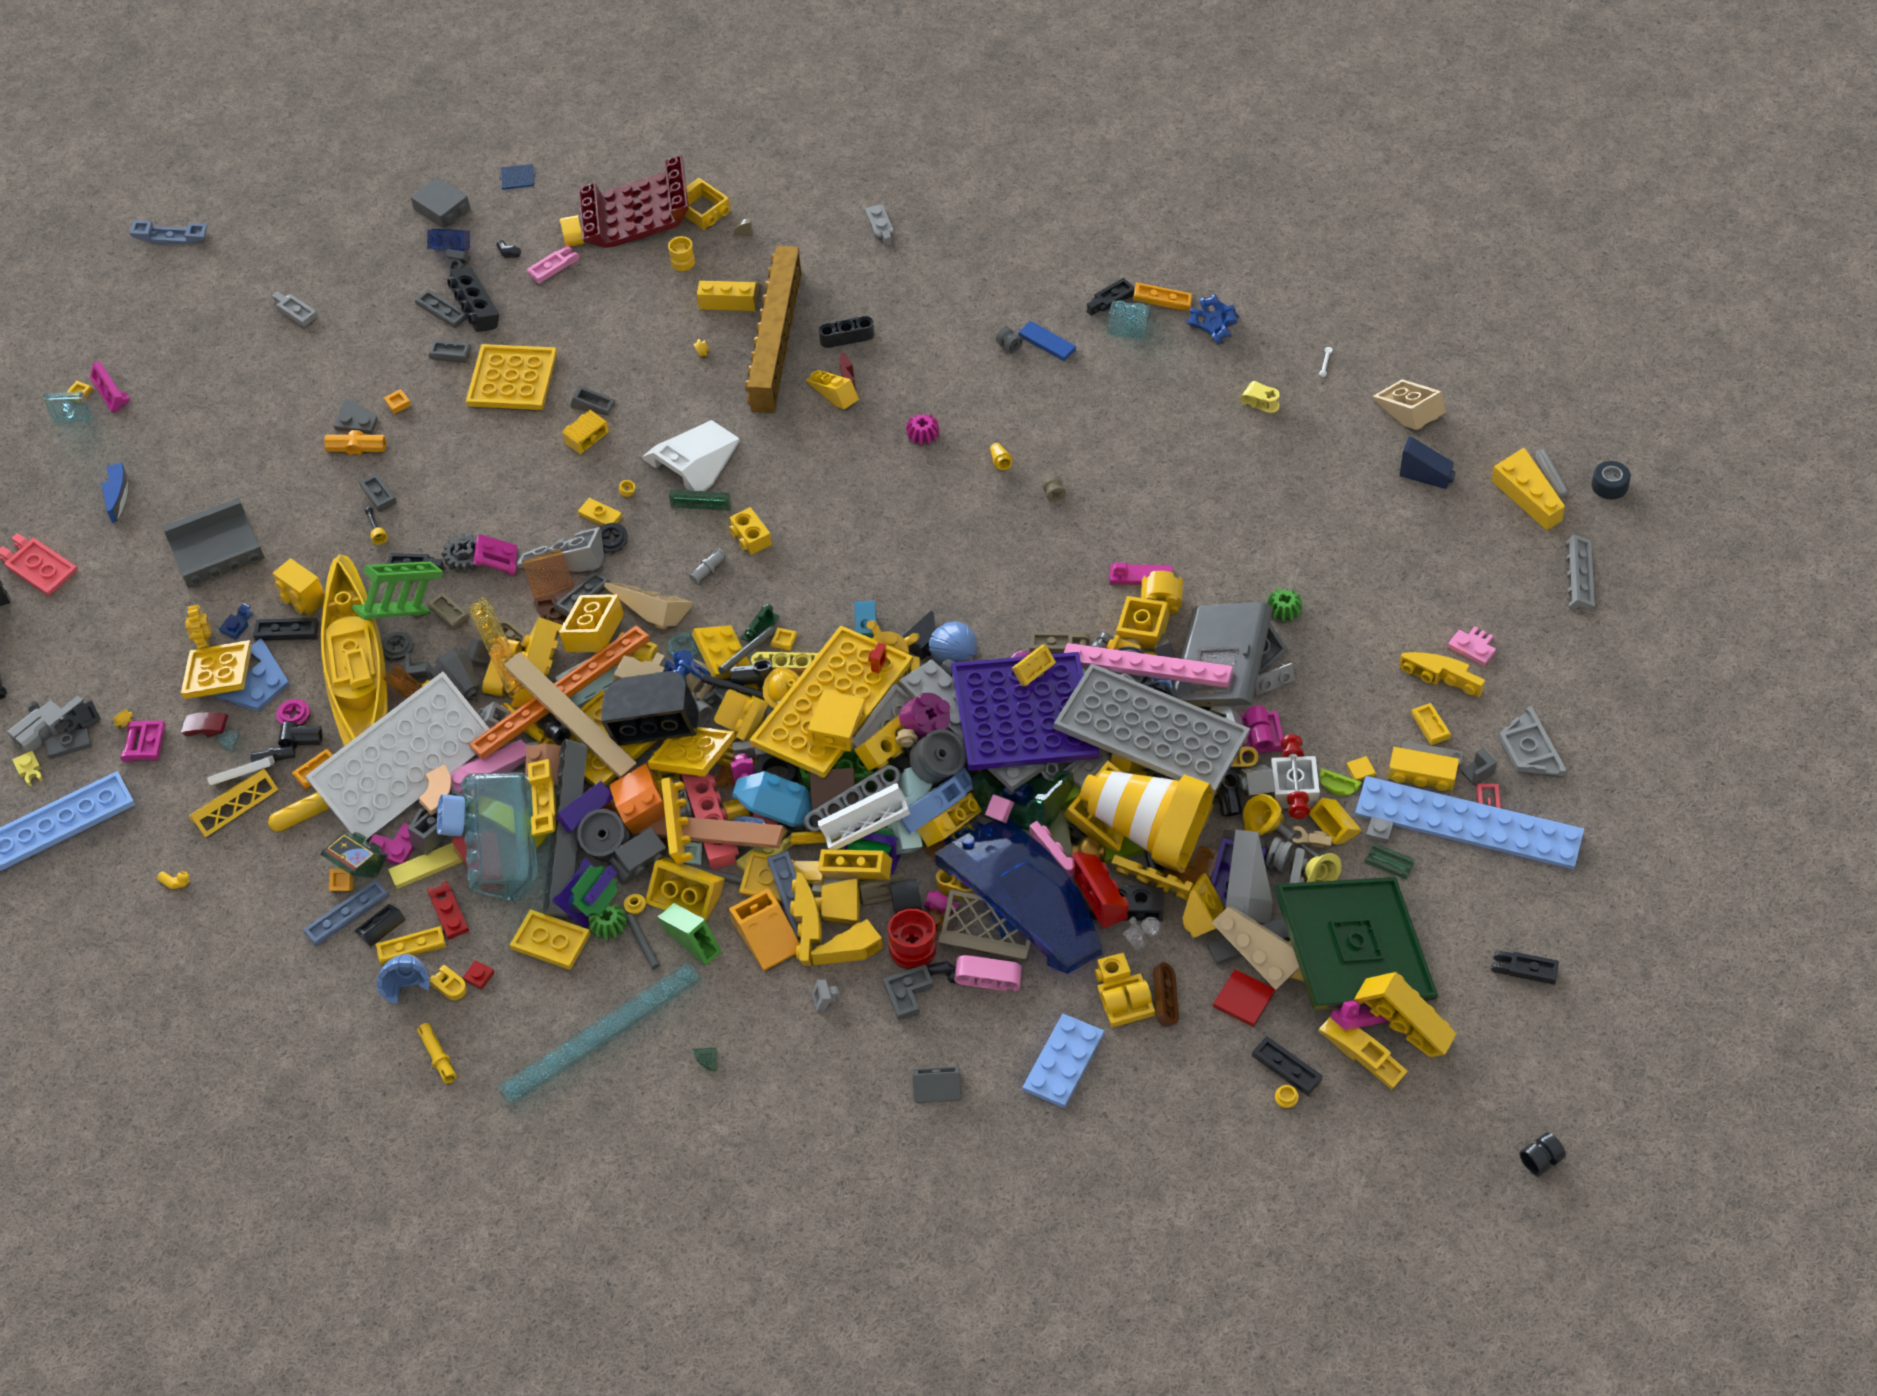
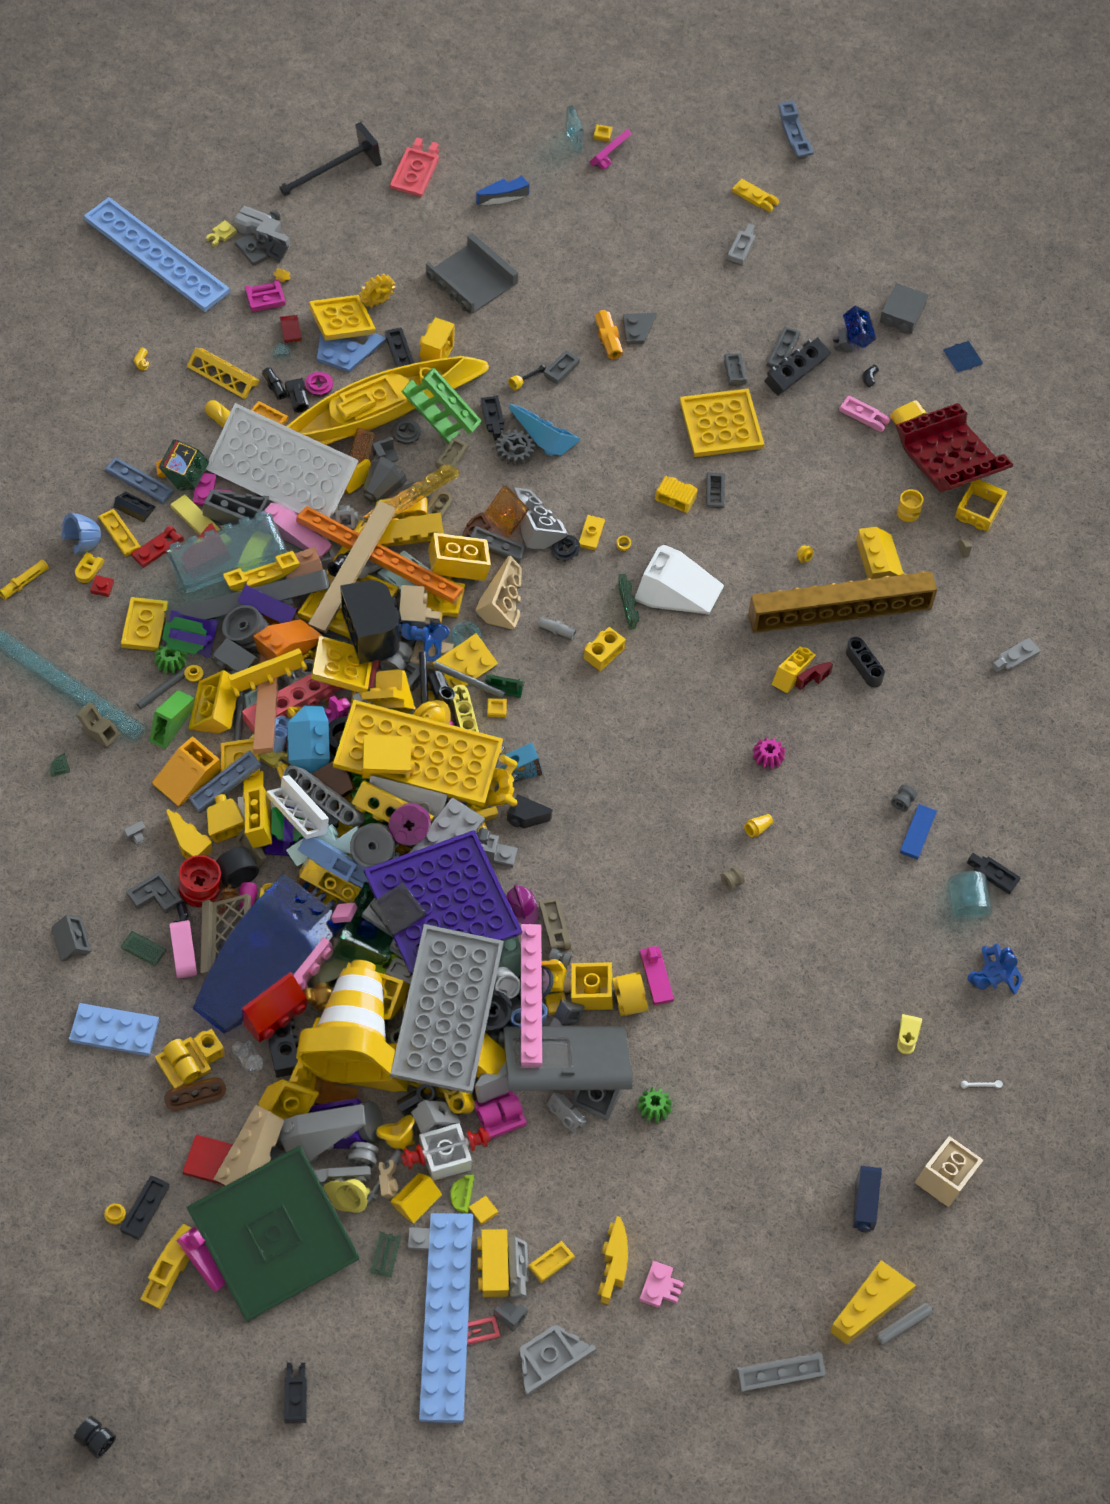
camera: 65 degrees right, 5 degrees up
white tile [207,756,275,785] -> none
clear blue plate [218,603,253,640] -> none
light orange plate [384,389,411,414] -> none
light nougat tile [419,764,452,816] -> none
light blue beam [437,794,465,837] -> none
dark pink plate [474,534,517,576] -> none
yellow slope [790,872,822,966] -> none
red plate [868,642,887,673] -> none
tan plate [896,729,918,747] -> none
medium blue hair [929,621,978,666] -> none
yellow plate [1012,644,1056,686] -> none
light orange tile [1133,282,1192,311] -> none
yellow wedge [1354,972,1457,1057] -> none
black wheel [1591,461,1631,500] -> none
none -> dark tan brick [75,702,120,747]
none -> clear green tile [121,931,166,967]
none -> clear smoke tile [370,883,426,937]
none -> dark azure wedge [508,404,581,456]
none -> yellow hinge [732,178,779,212]

